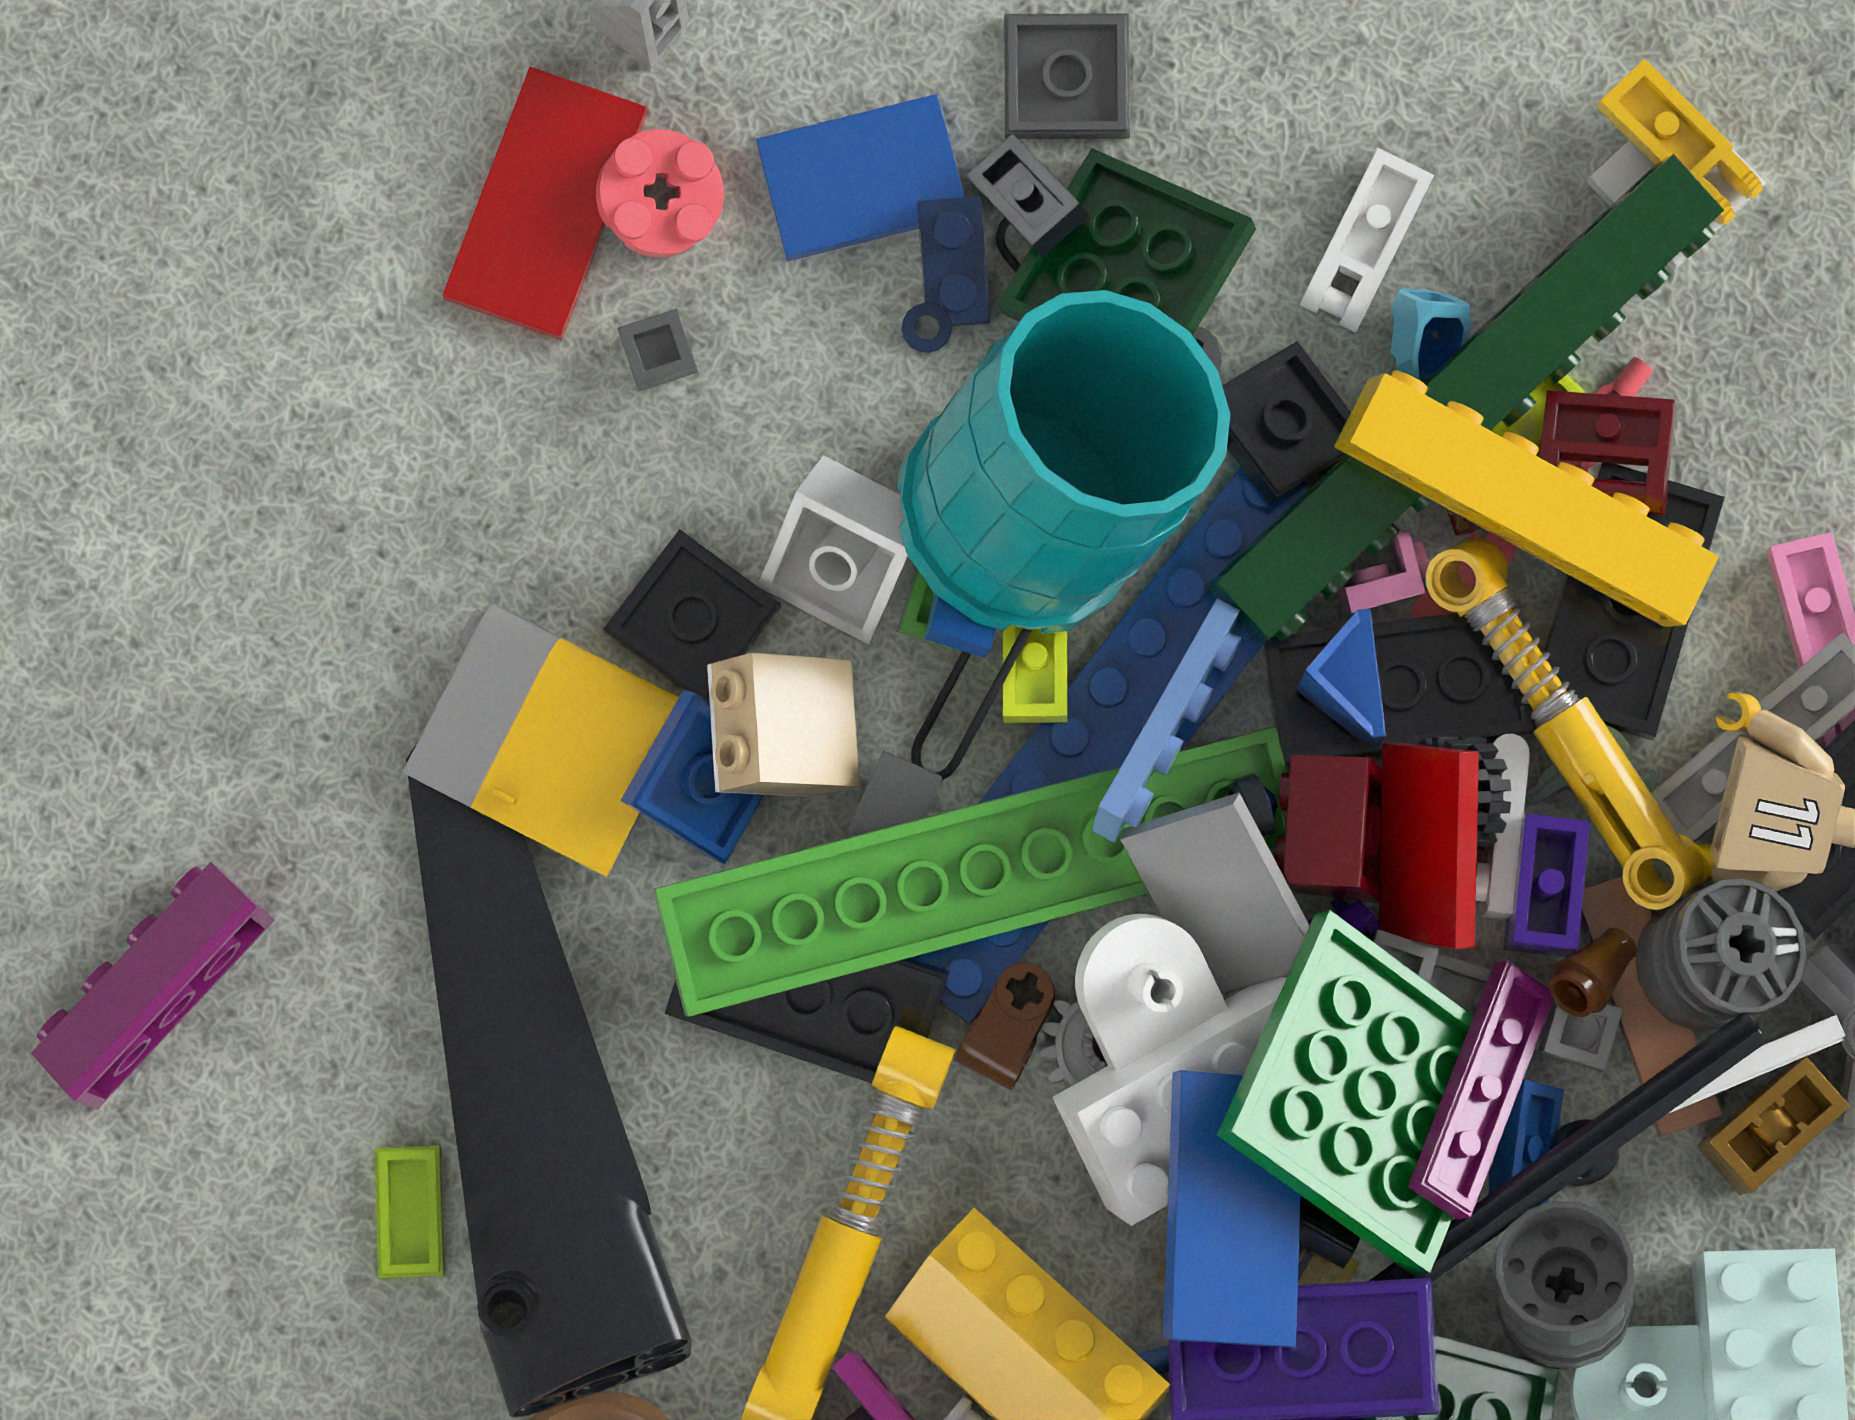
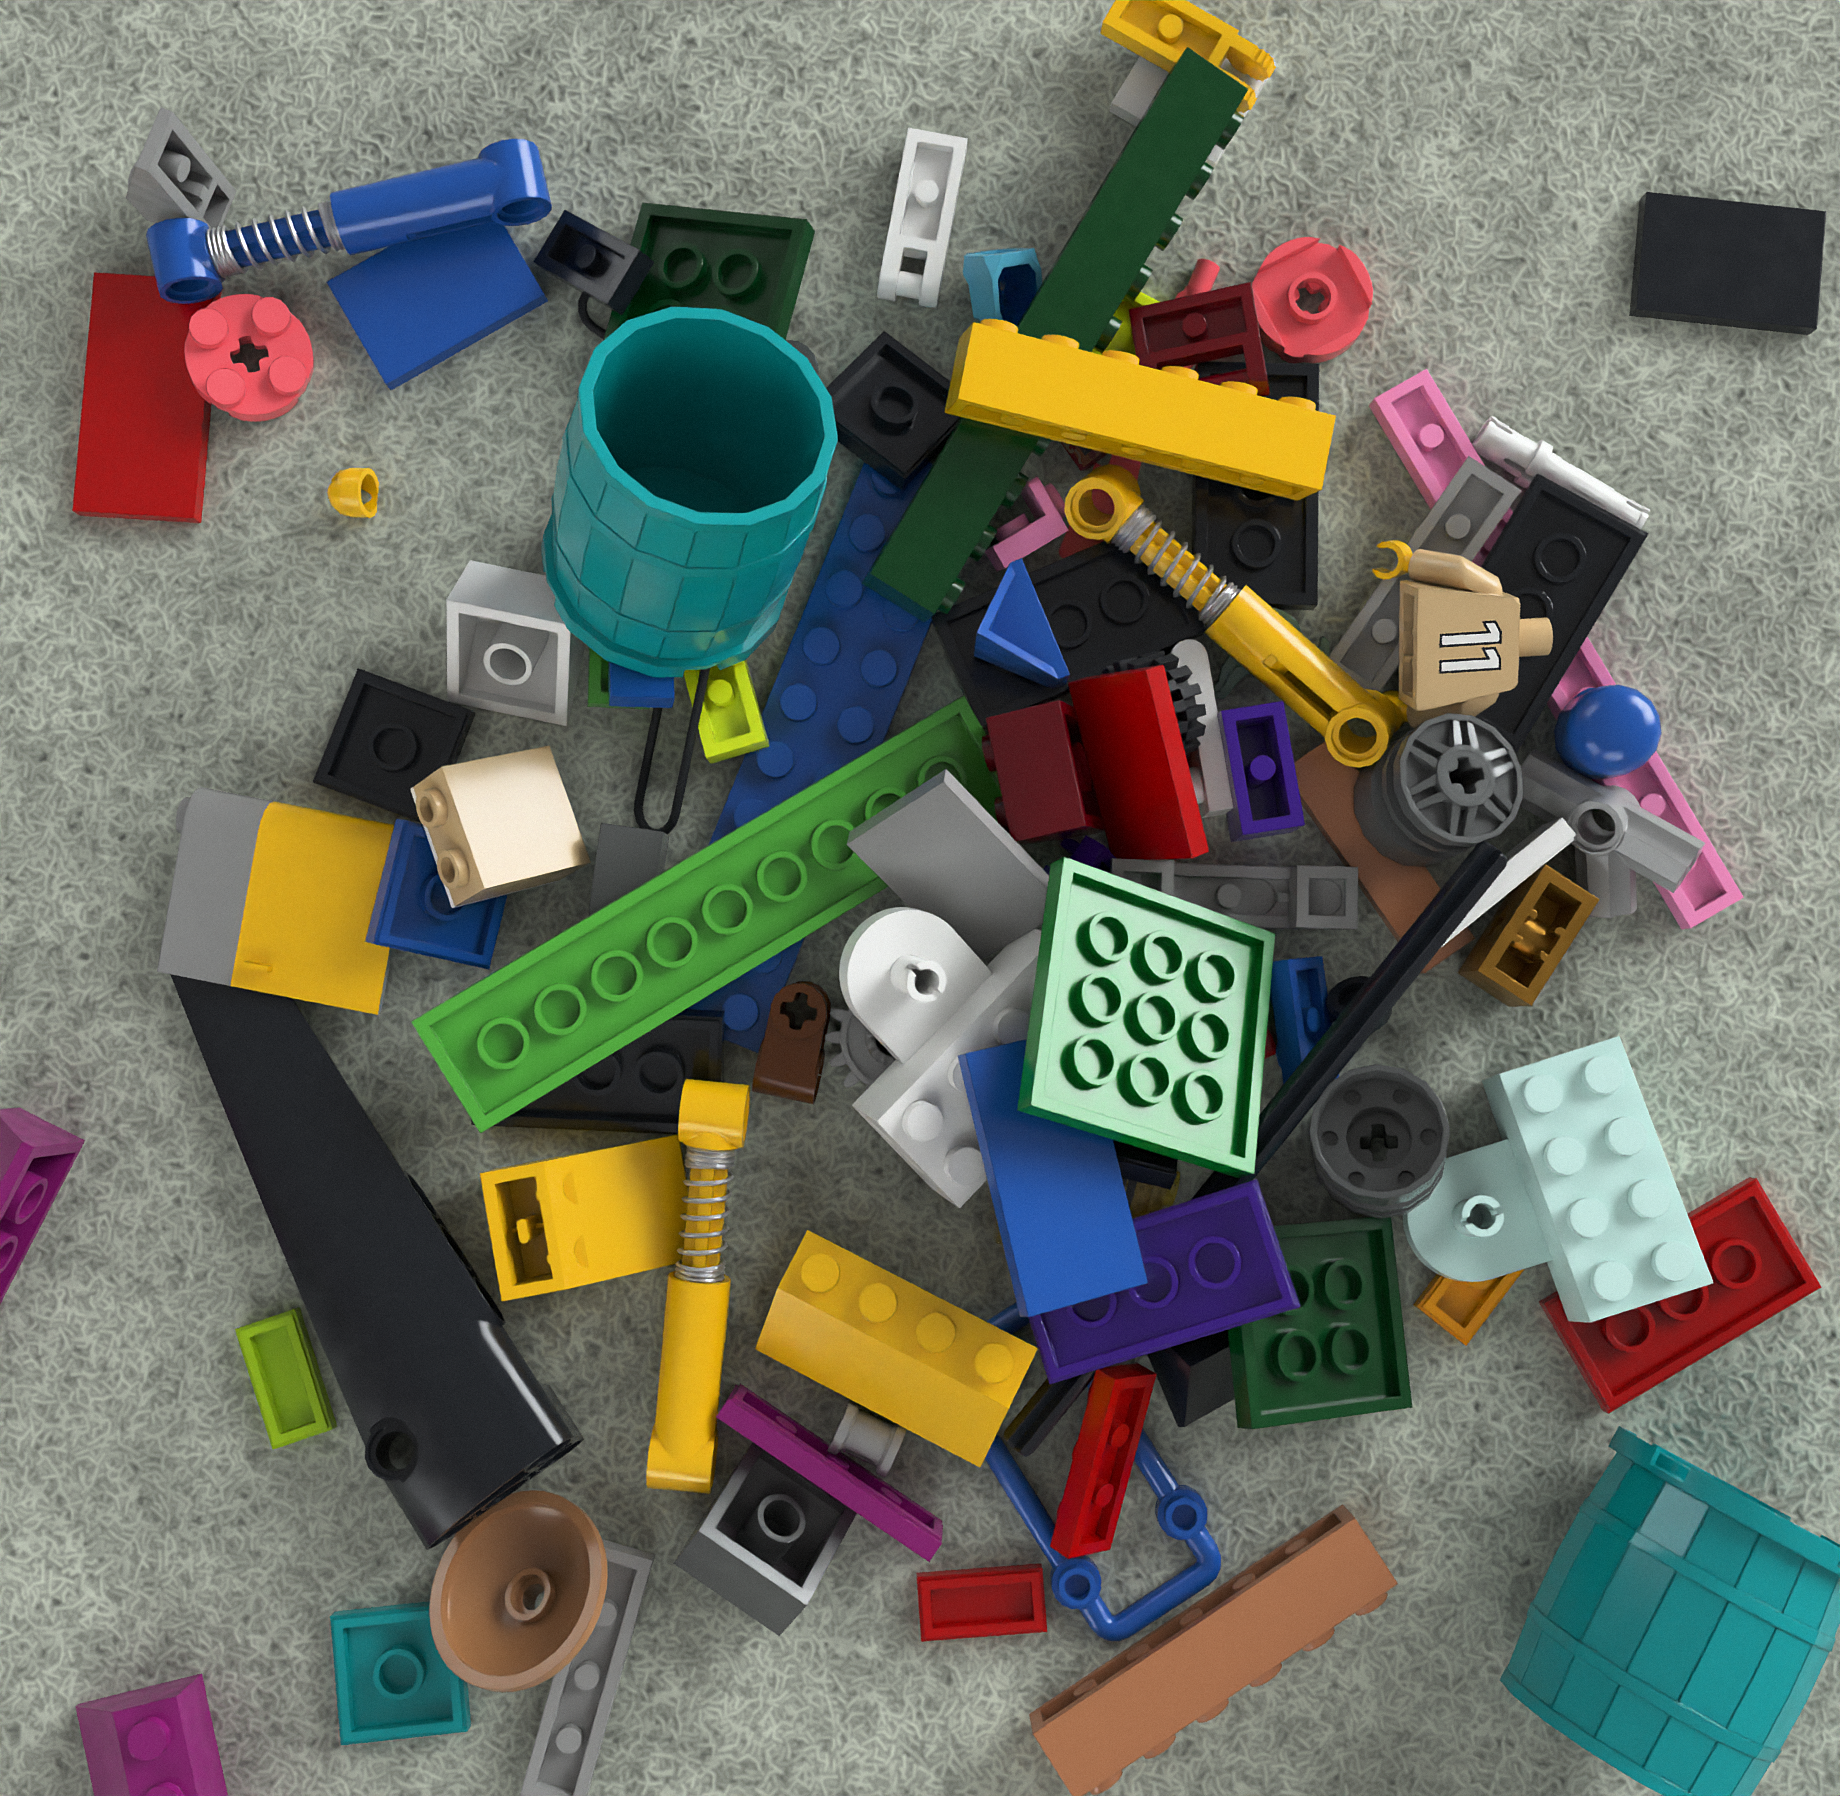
camera: 20 degrees left, 5 degrees up
dark grey plate [617,308,698,392] -> none
dark blue hinge [901,196,990,353] -> none
dark grey tile [1004,13,1130,139] -> none
medium blue plate [1092,598,1242,843] -> none
black tile [1227,773,1278,838] -> none
magenta tile [1408,960,1553,1220] -> none
reddish brown cone [1549,928,1637,1017] -> none
none -> blue piece [146,139,552,304]
none -> yellow hinge [327,468,379,518]
none -> yellow slope [480,1134,689,1302]
none -> coral plate [1252,237,1373,363]

